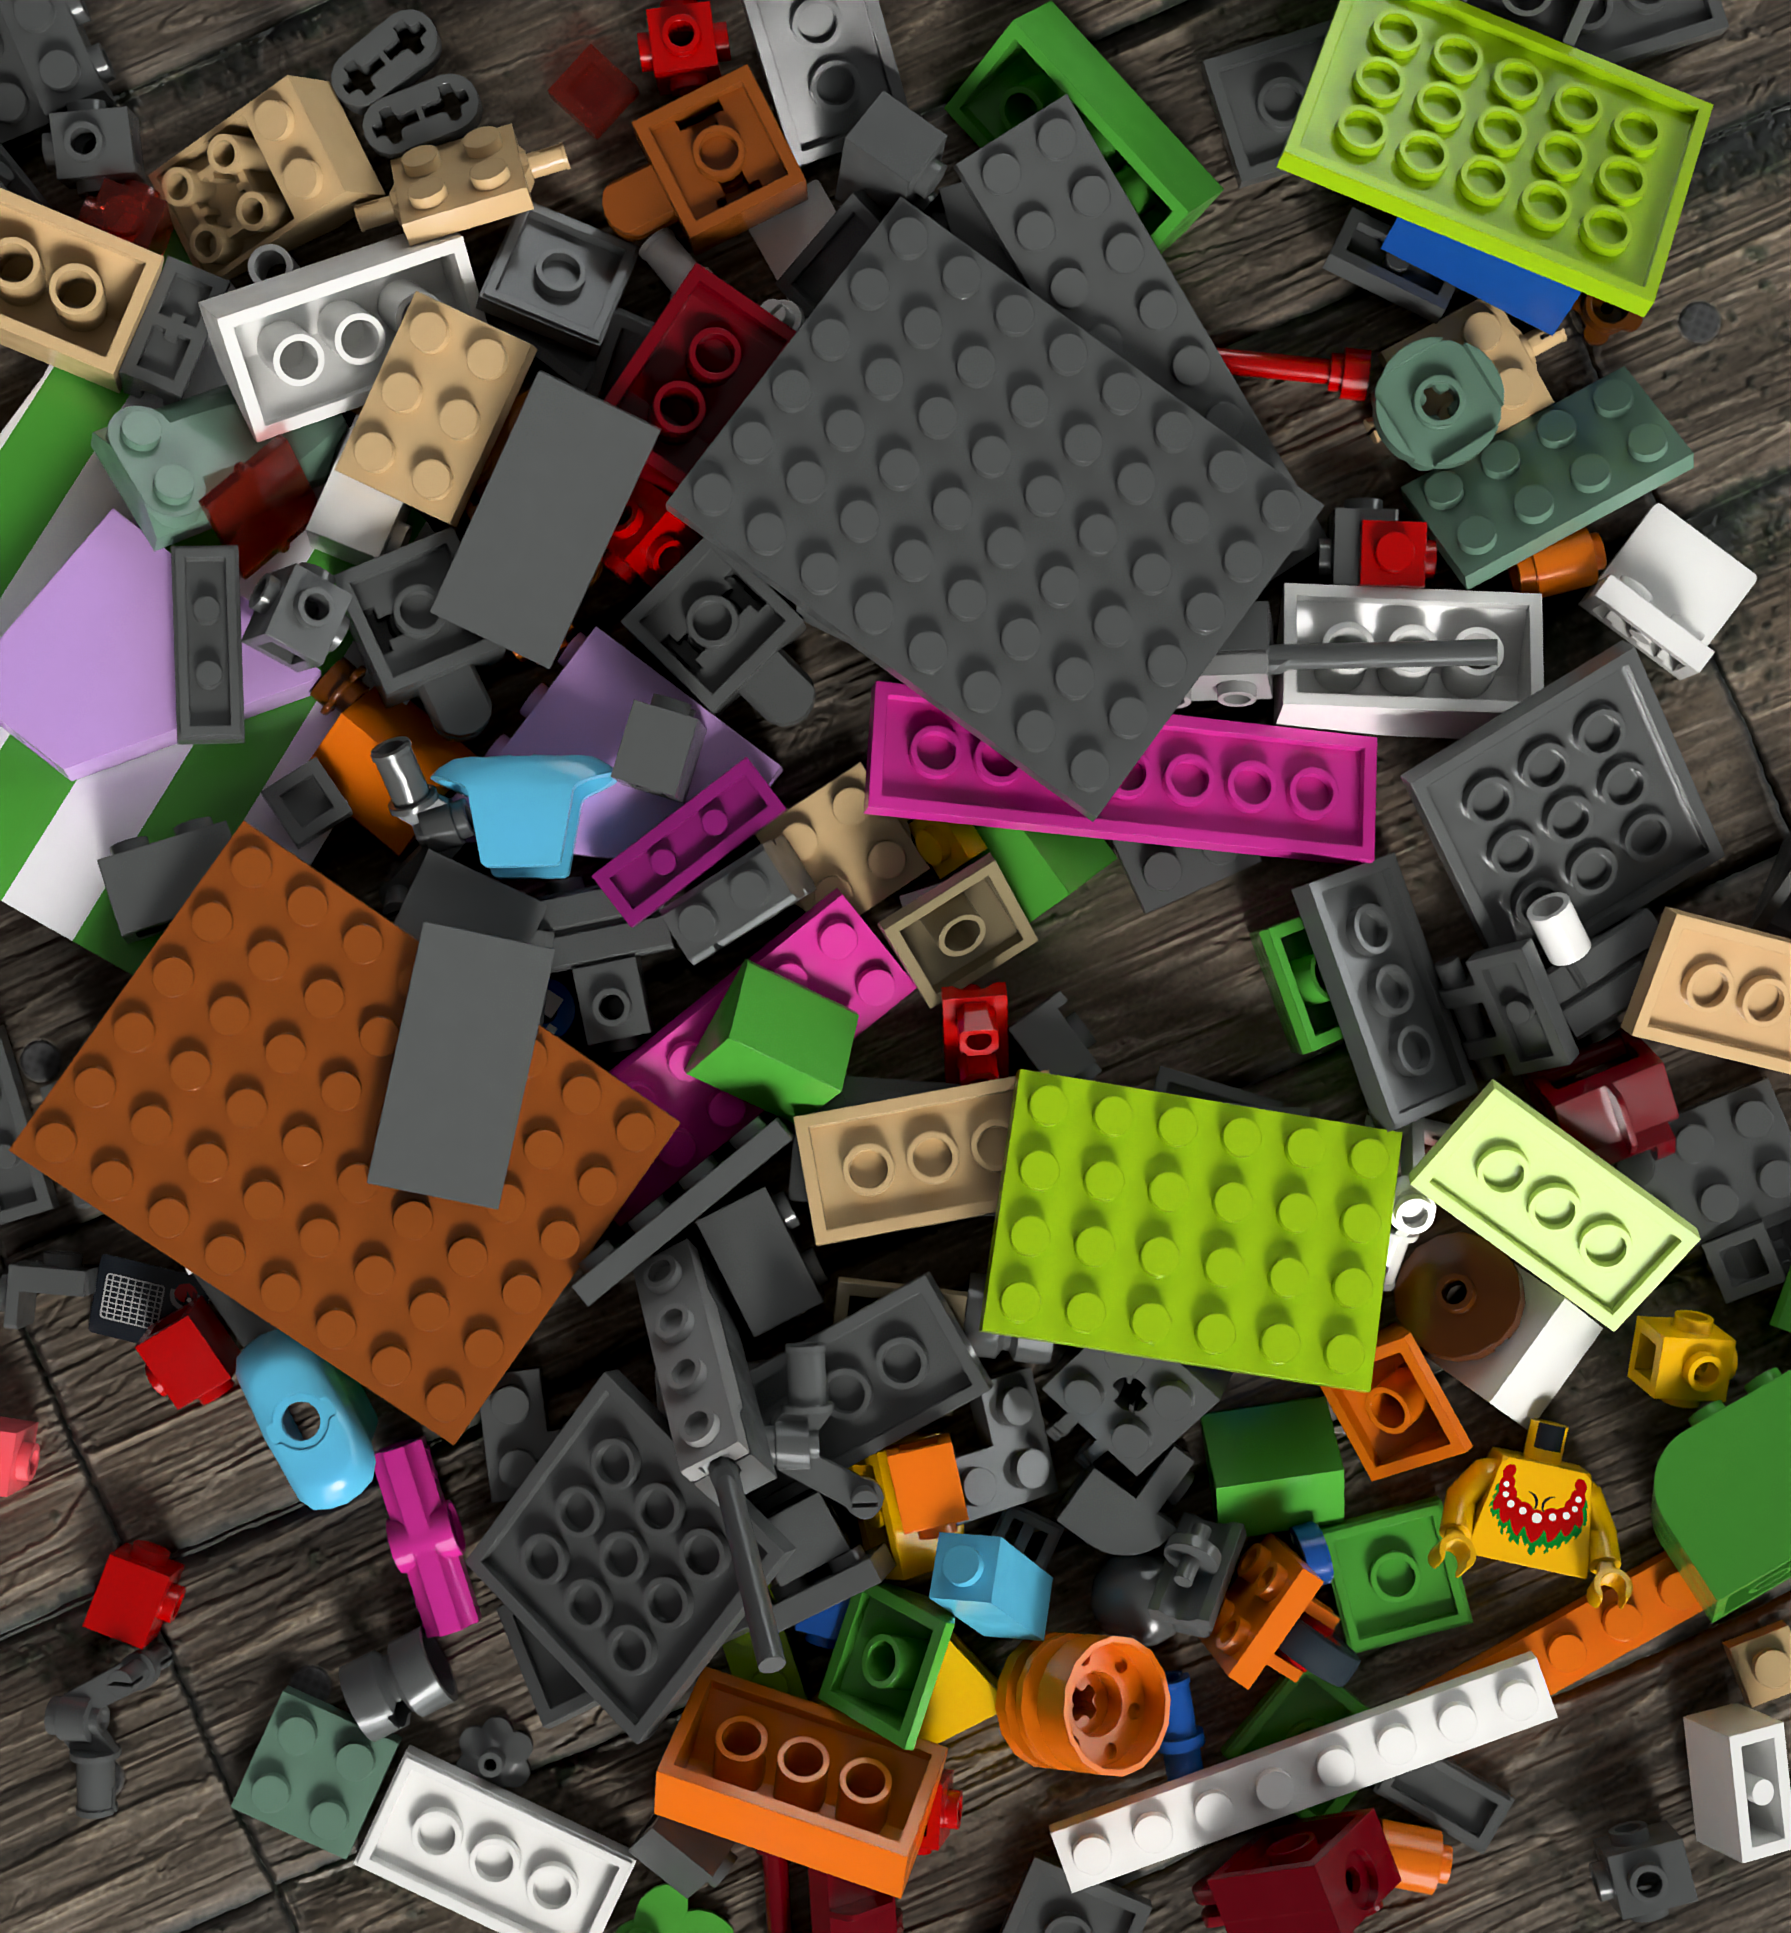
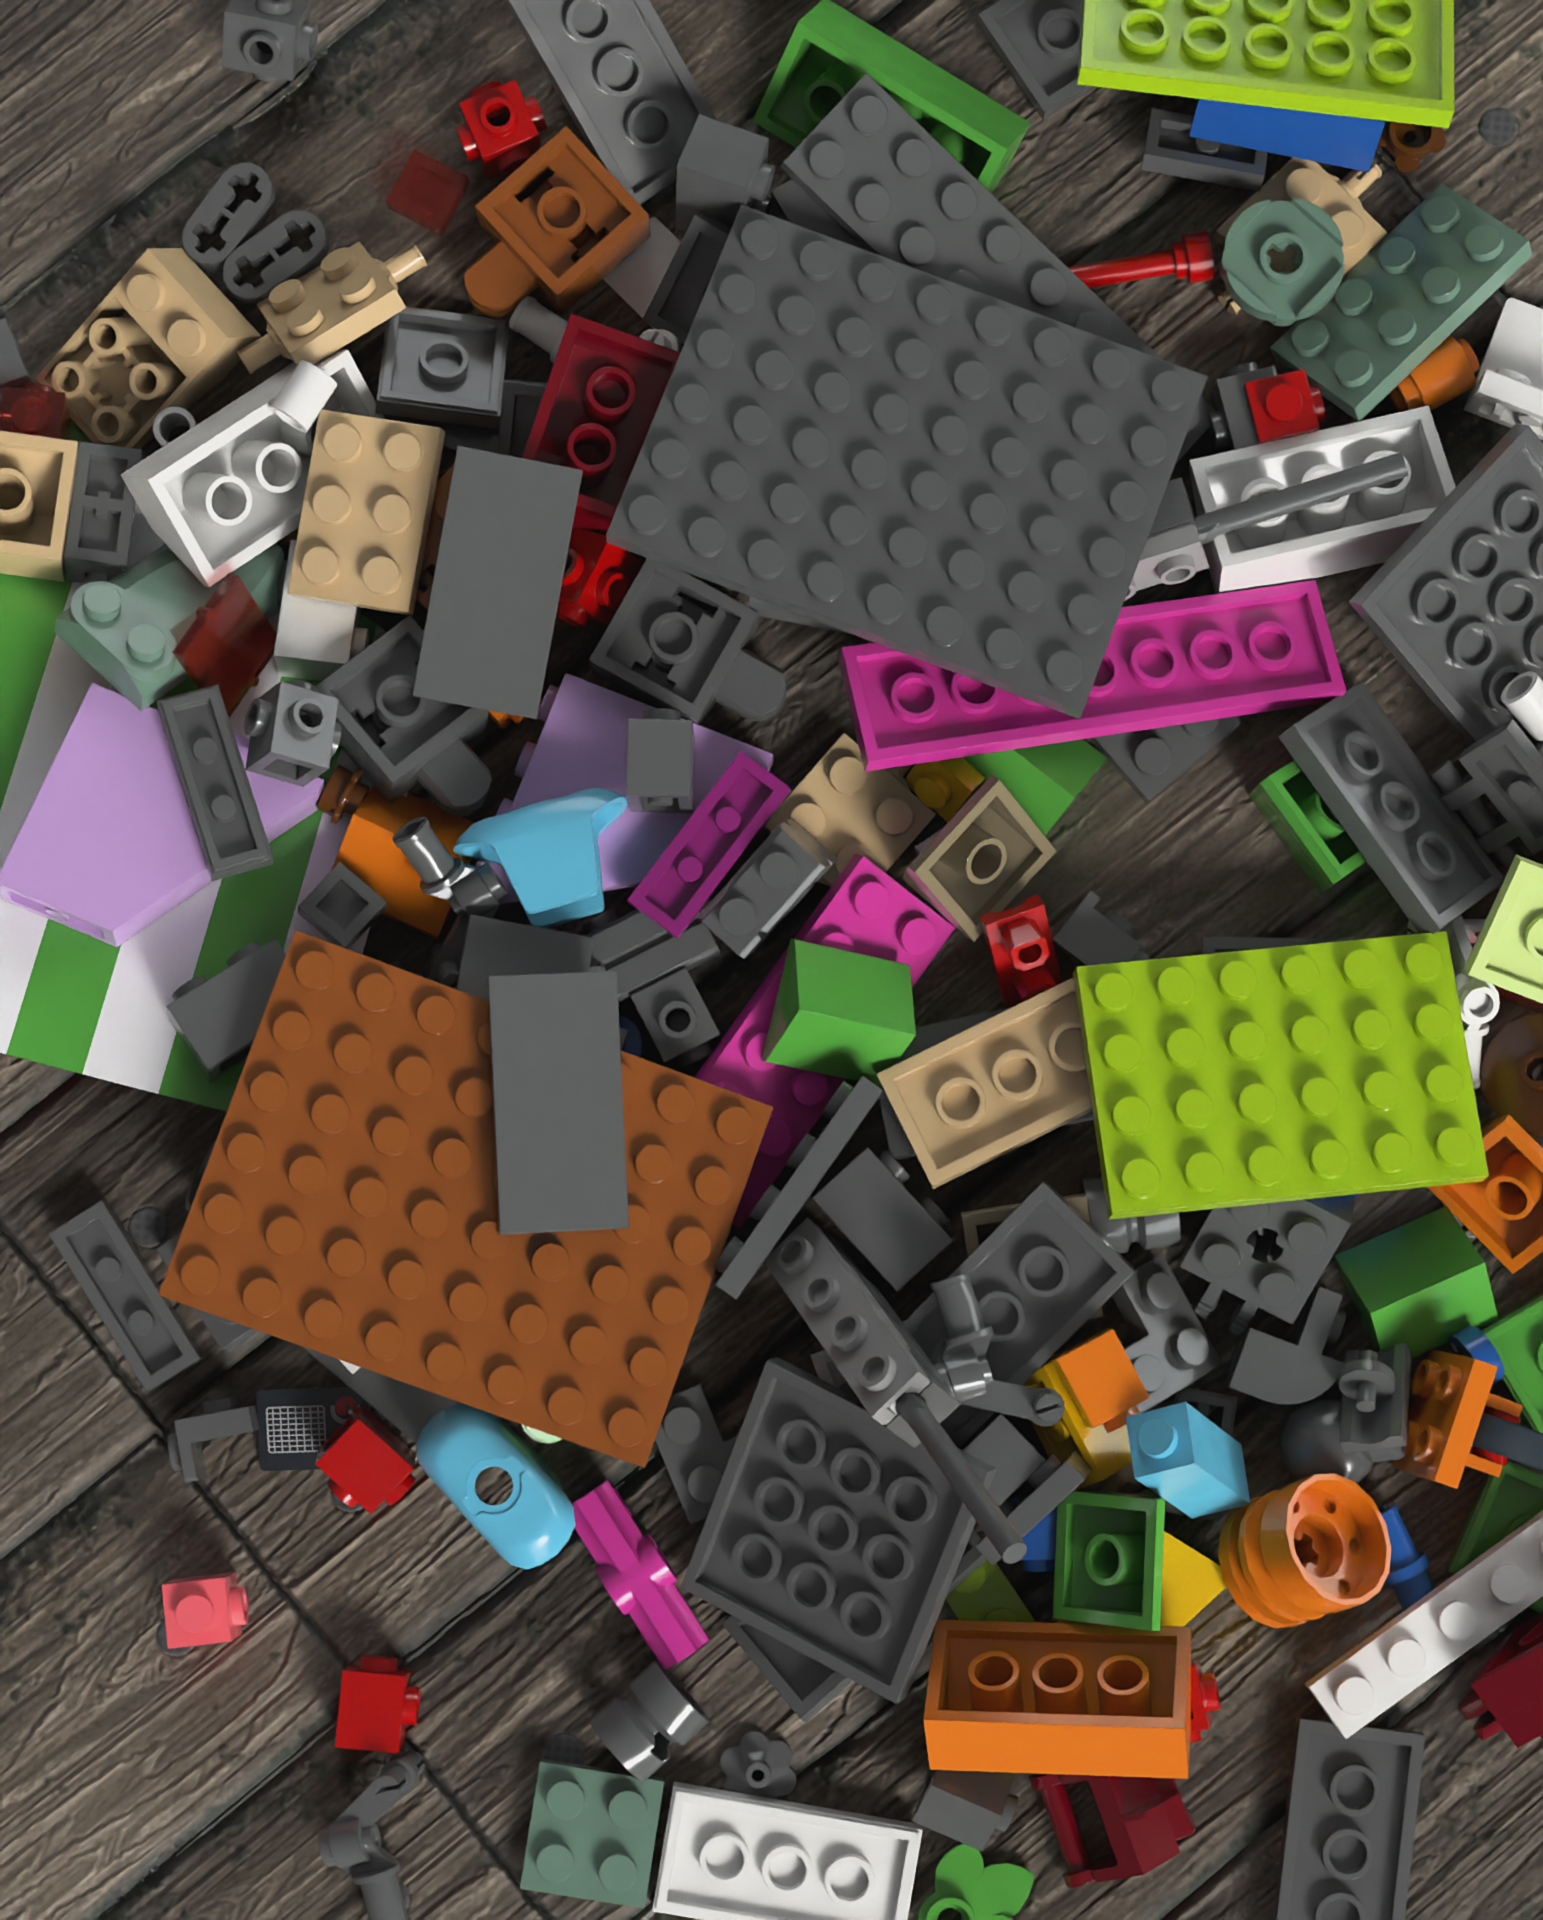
camera: 20 degrees left, 5 degrees down
none -> white hinge [270,360,337,433]

